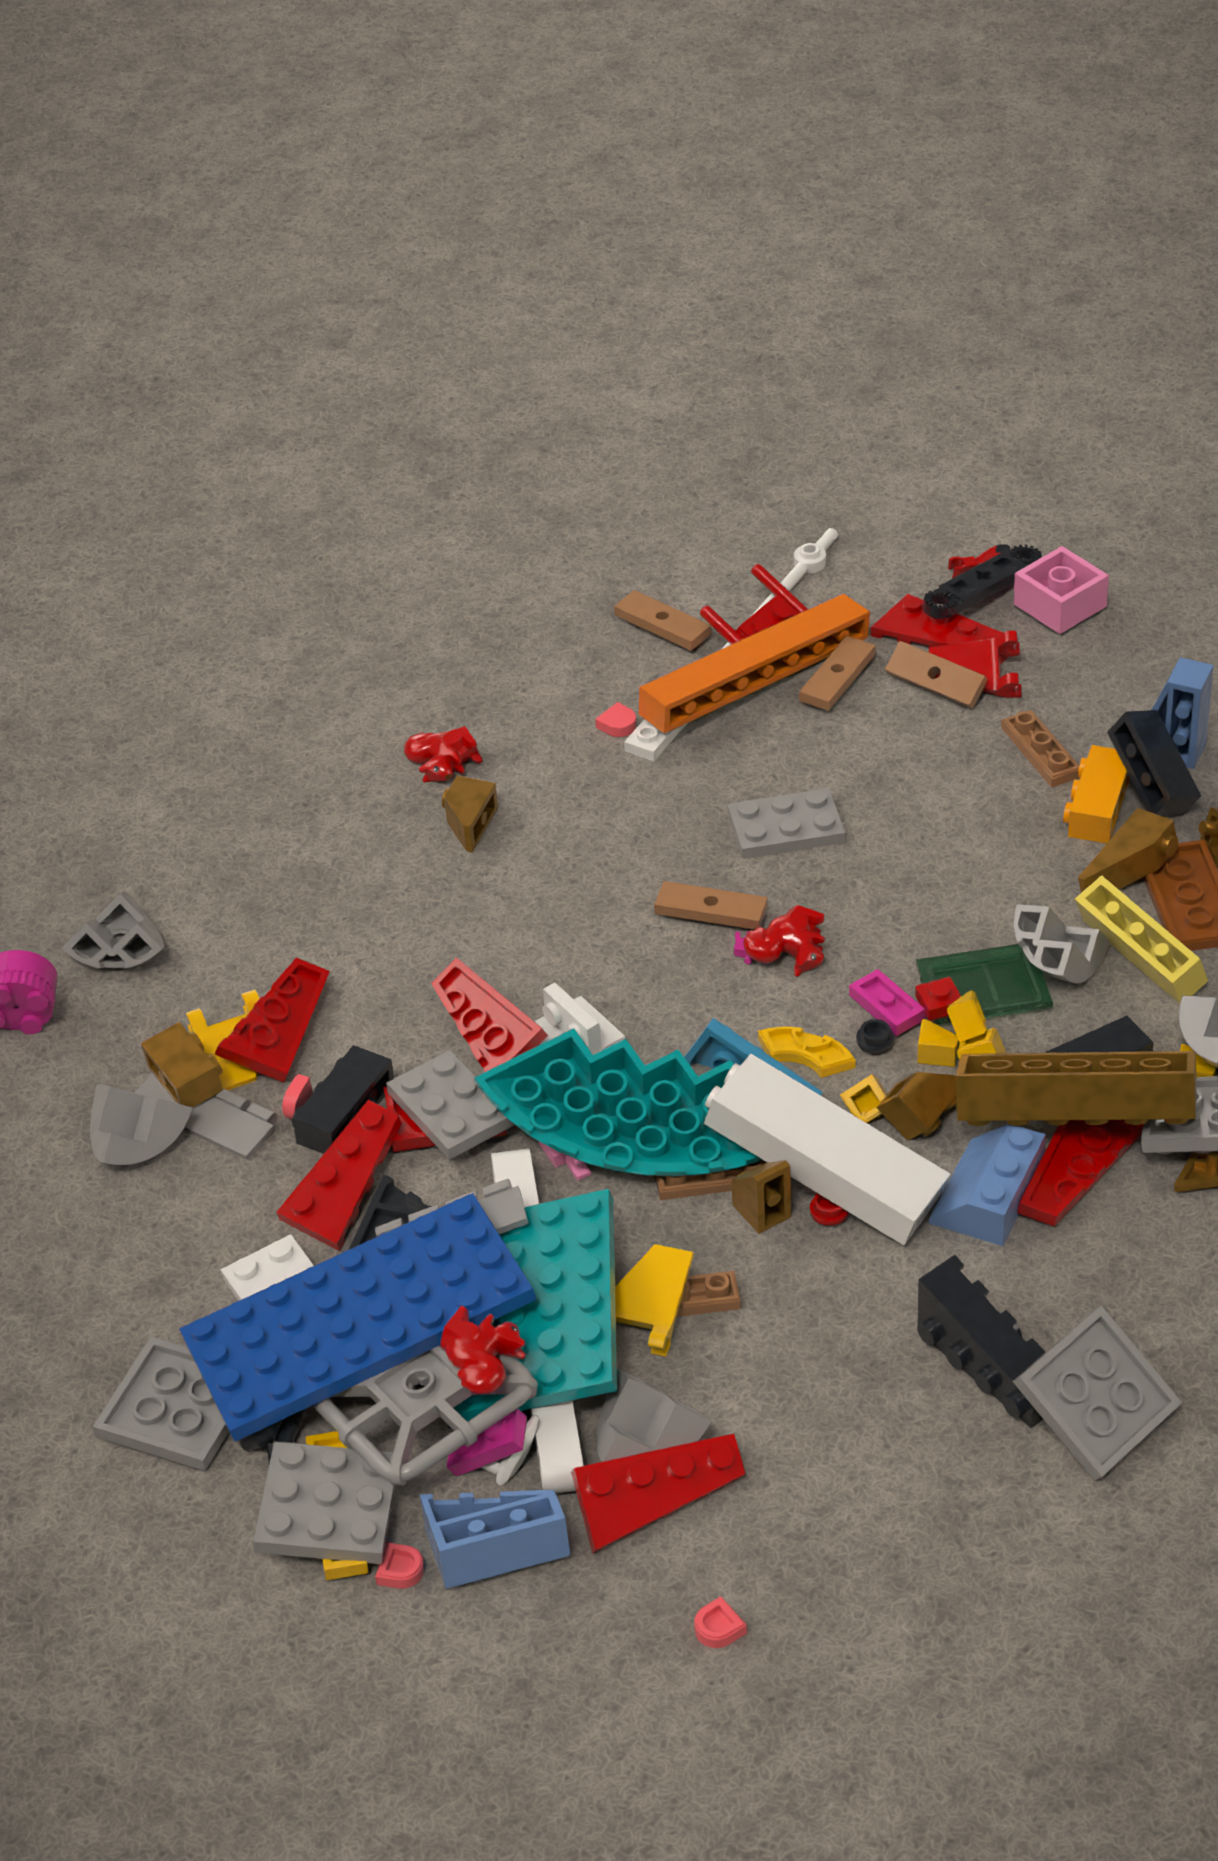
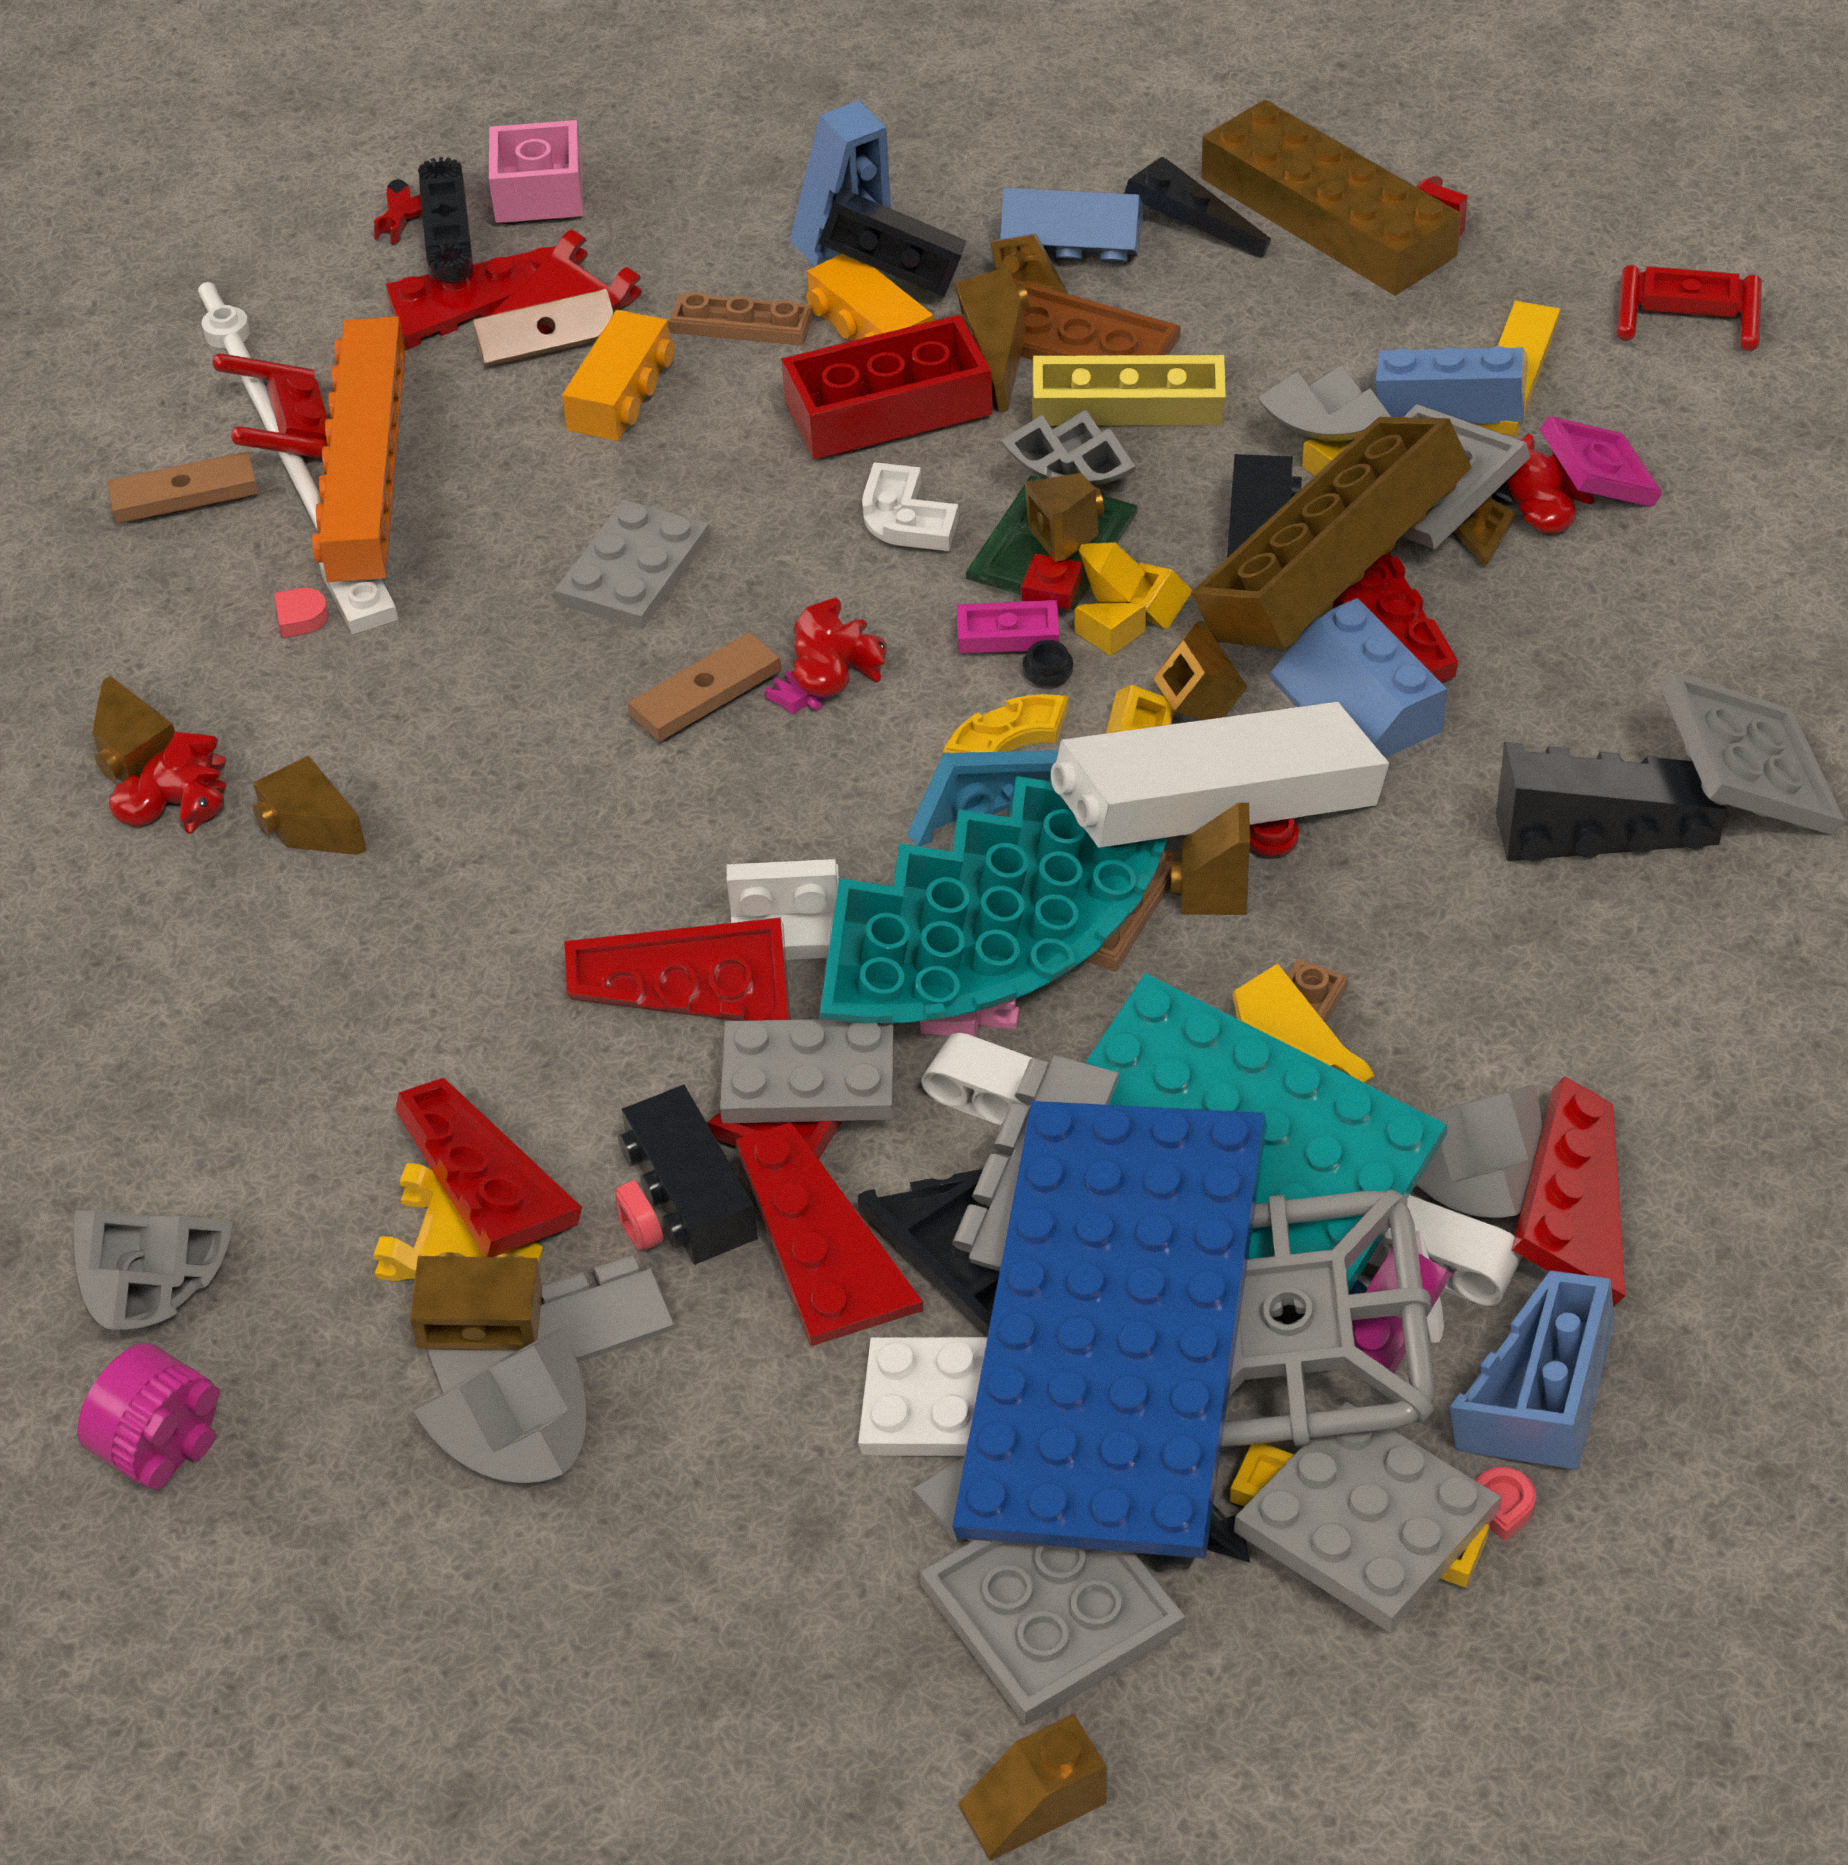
camera: 55 degrees left, 5 degrees up
red animal [441,1306,525,1394] -> none
coral tile [694,1596,747,1648] -> none
medium nougat tile [799,636,876,711] -> none
none -> pearl gold slope [92,676,175,782]
none -> light orange brick [562,310,675,441]
none -> red brick [781,314,993,460]
none -> white plate [862,462,959,551]
none -> pearl gold slope [959,1713,1107,1861]
none -> pearl gold slope [1025,473,1104,562]

